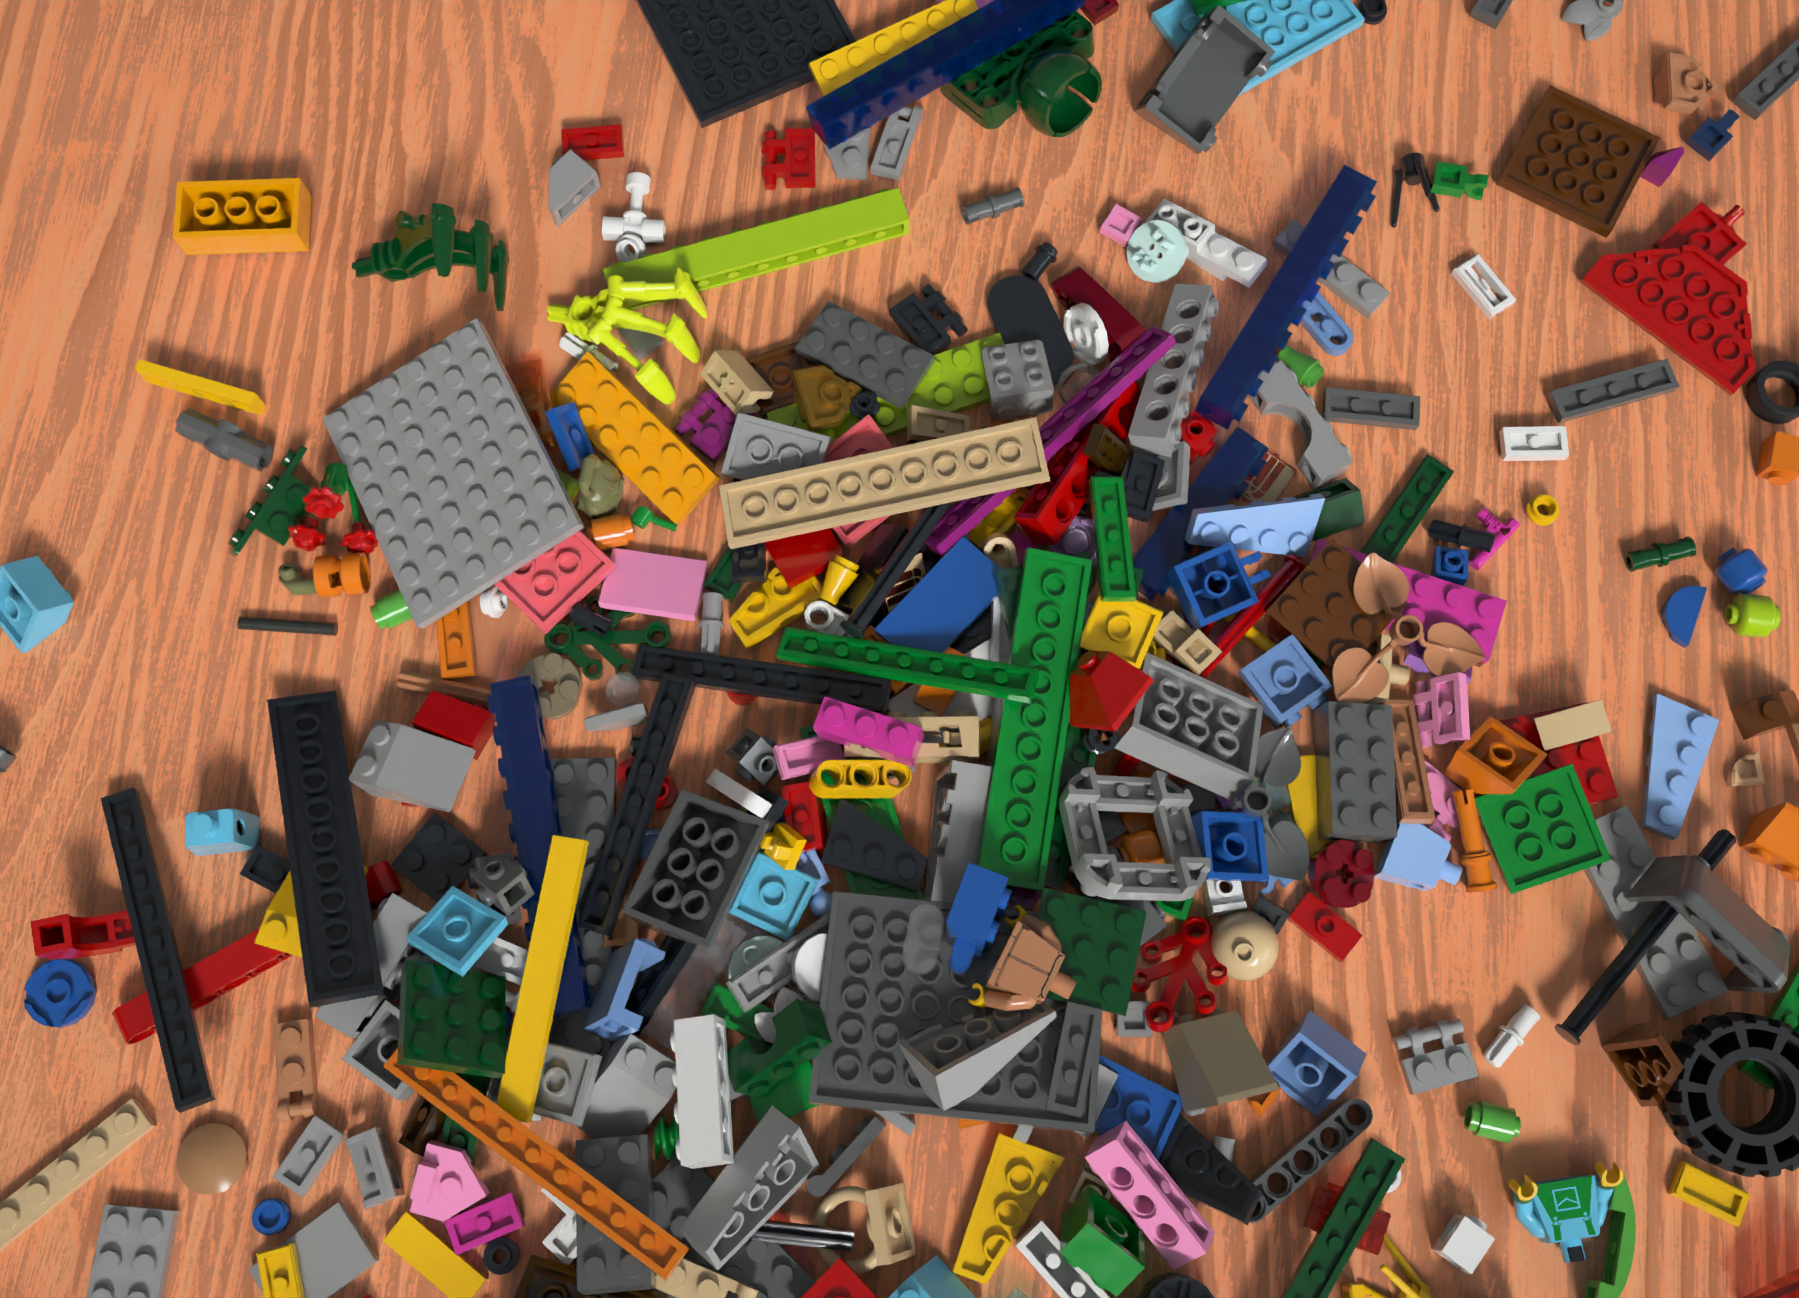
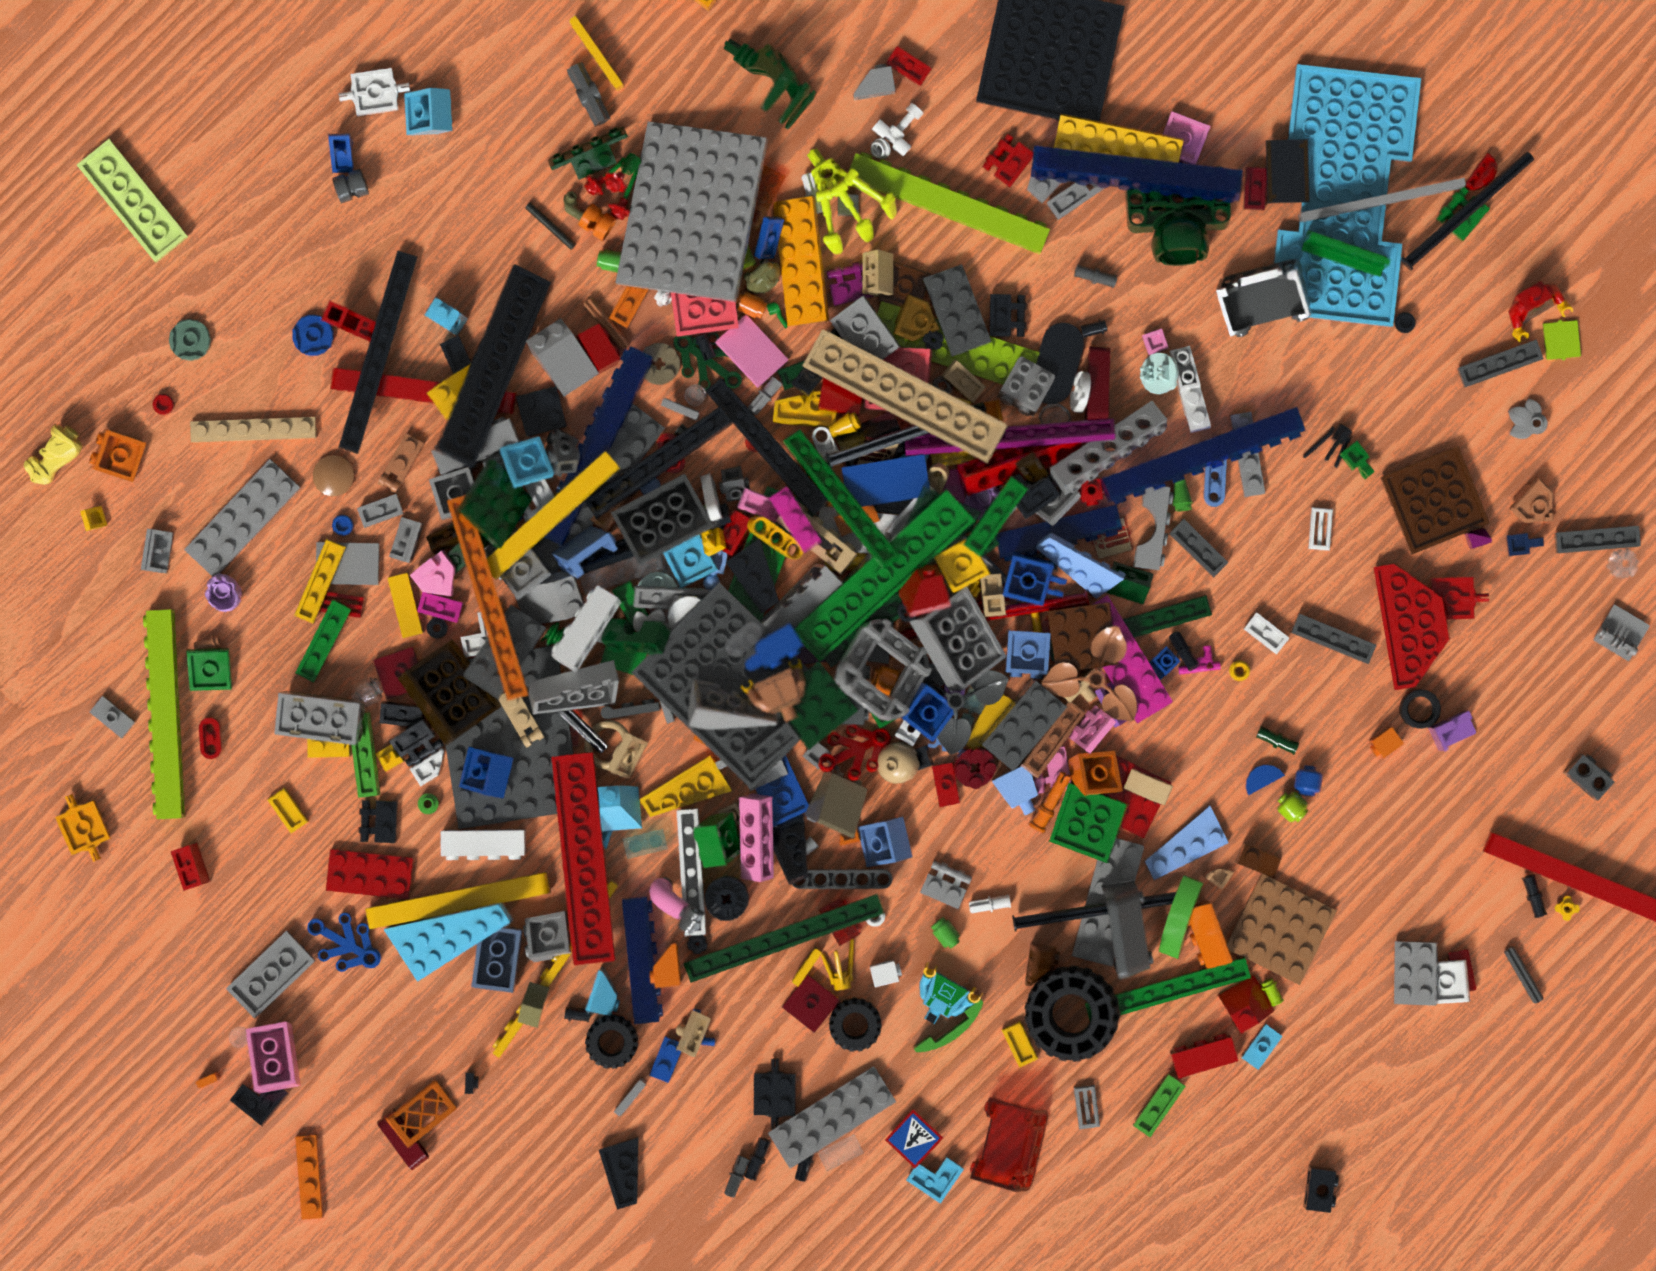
camera: 40 degrees right, 15 degrees up
none -> bright green slope [1159,875,1203,959]

